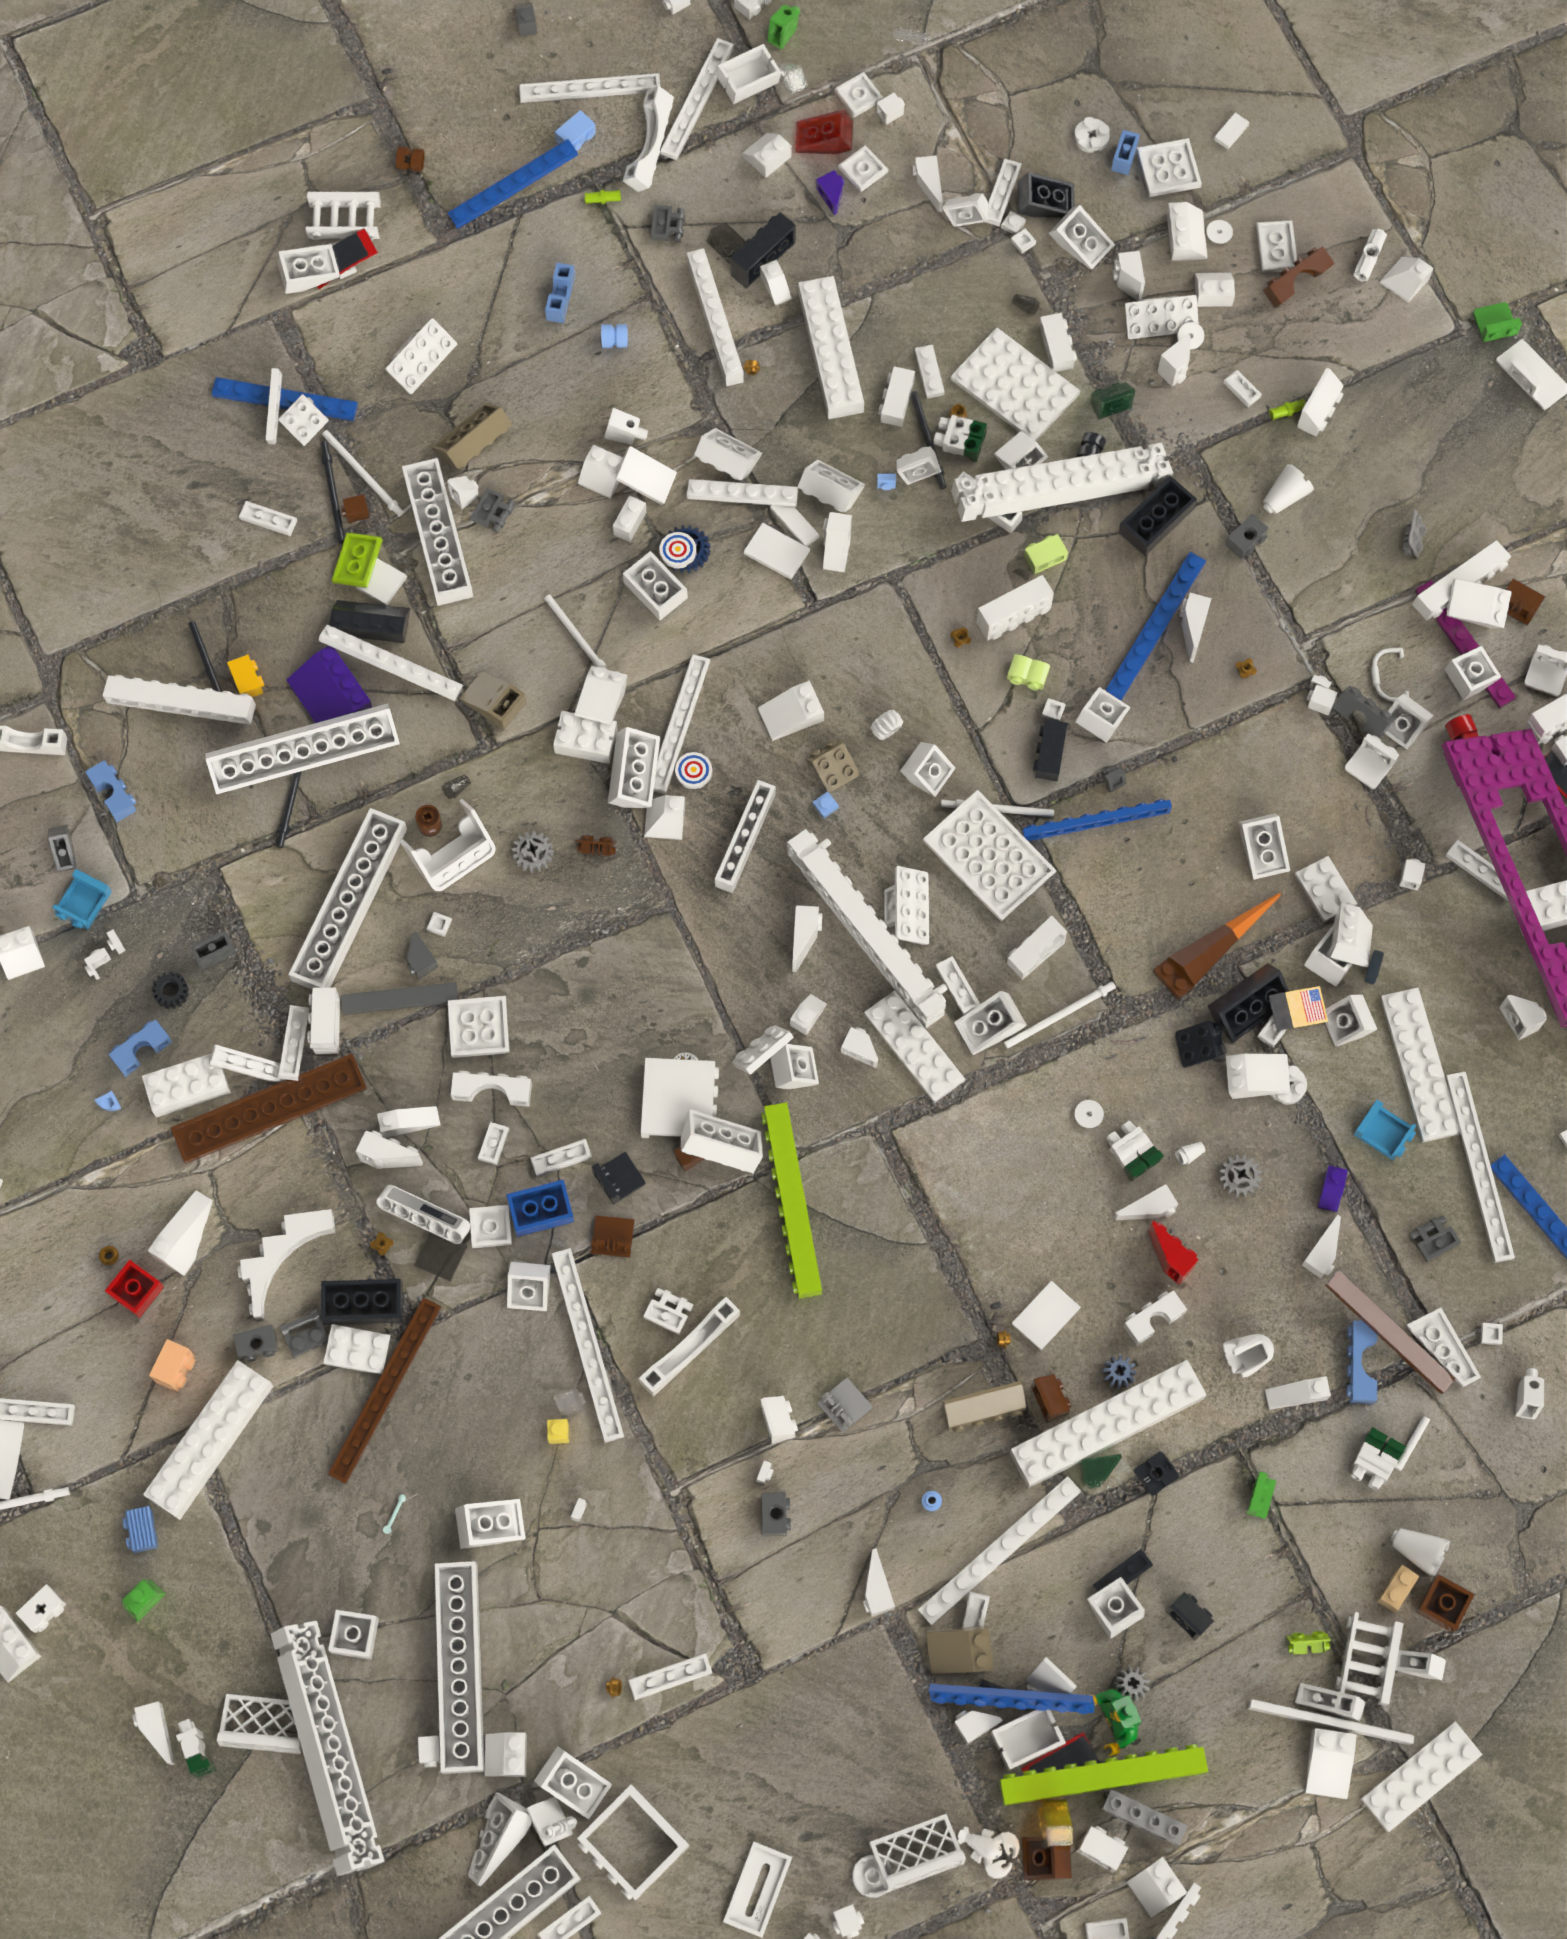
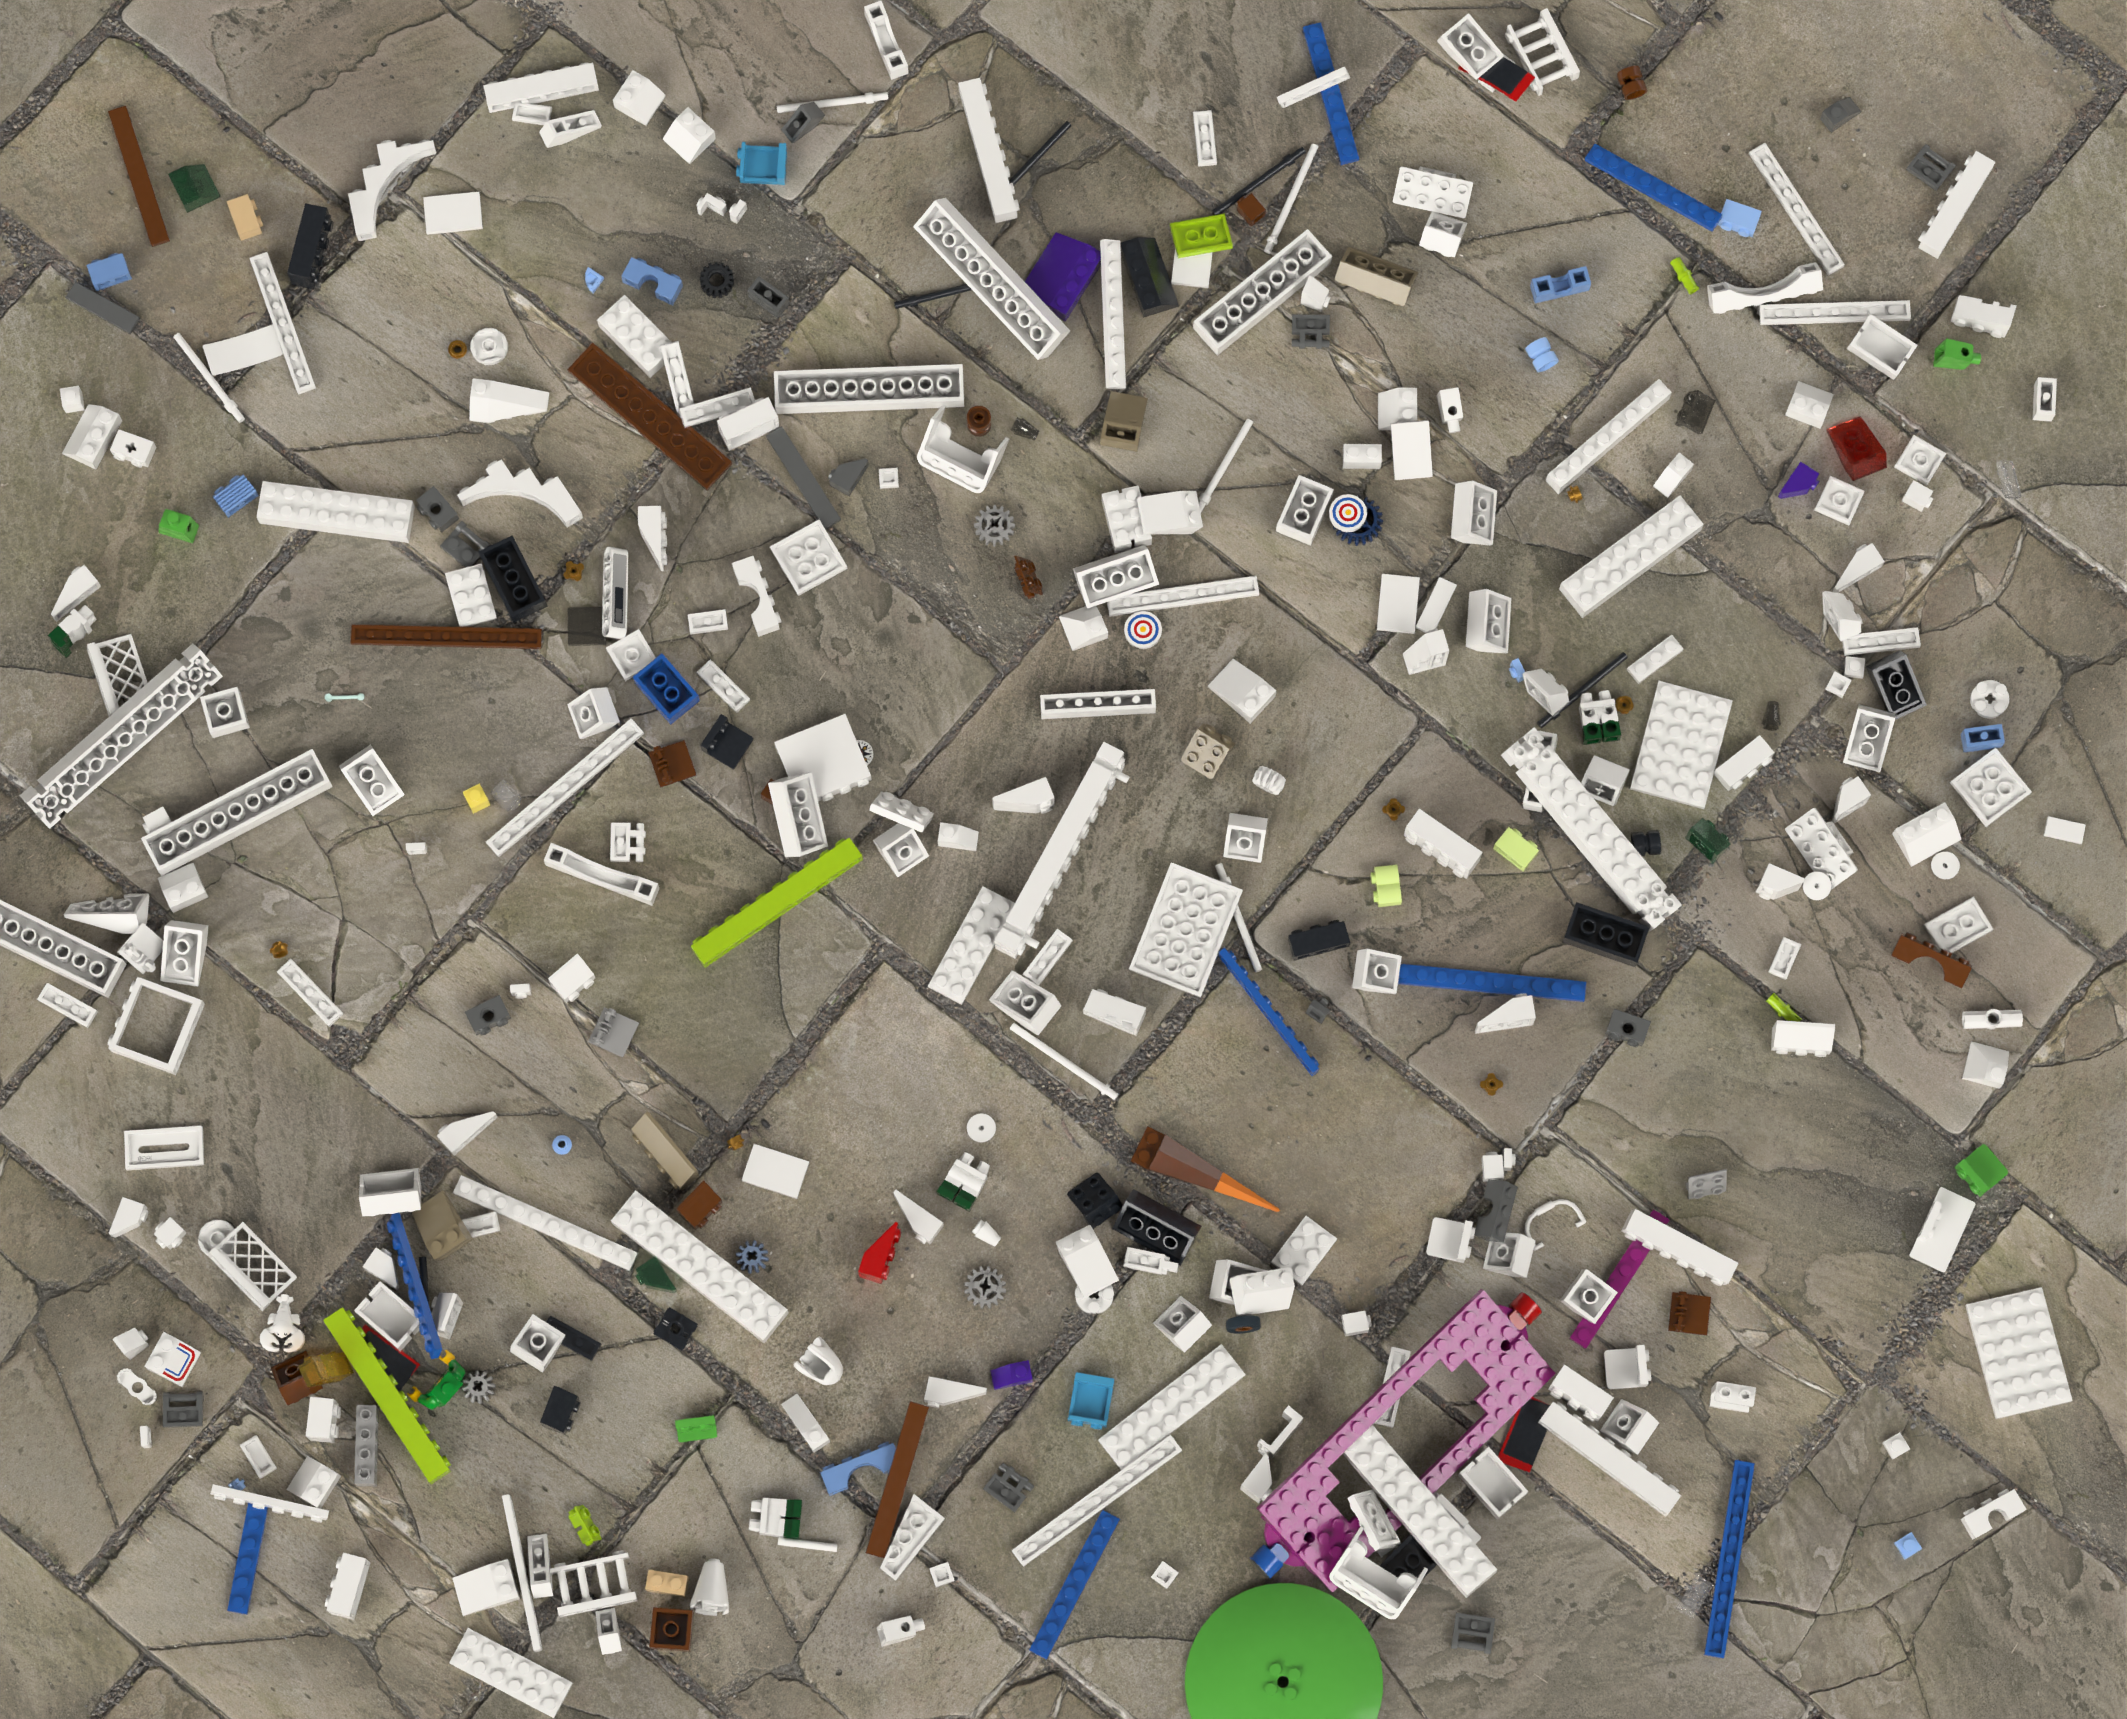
camera: 65 degrees right, 5 degrees up
medium blue arch [85,760,136,822] -> none
red brick [105,1259,164,1319] -> none
light nougat brick [149,1339,195,1392] -> none
yellow brick [227,655,265,698] -> none
white hinge [278,394,329,446] -> none
white slope [377,1106,441,1138] -> none
dark grey plate [651,205,686,243] -> none
white plate [687,479,798,507] -> none
black brick [731,212,796,289] -> none
clear slope [778,61,808,94] -> none
light blue plate [813,792,839,818] -> none
white slope [841,1027,878,1068] -> none
white brick [878,366,915,427] -> none
white bracket [884,866,929,945] -> none
white plate [1041,698,1066,721] -> none
white arch [1123,1290,1187,1346] -> none
white slope [1195,273,1235,307] -> none
white slope [1238,814,1290,880] -> none
white cone [1263,464,1314,514] -> none
sticker [1269,986,1328,1031] -> none
white slope [1446,579,1511,628] -> none
none -> white piece [325,1553,371,1620]
none -> white piece [359,1168,421,1216]
none -> white tile [470,328,508,365]
none -> white bar [777,92,888,113]
none -> white panel [1257,1405,1303,1458]
none -> white slope [1419,211,1467,257]

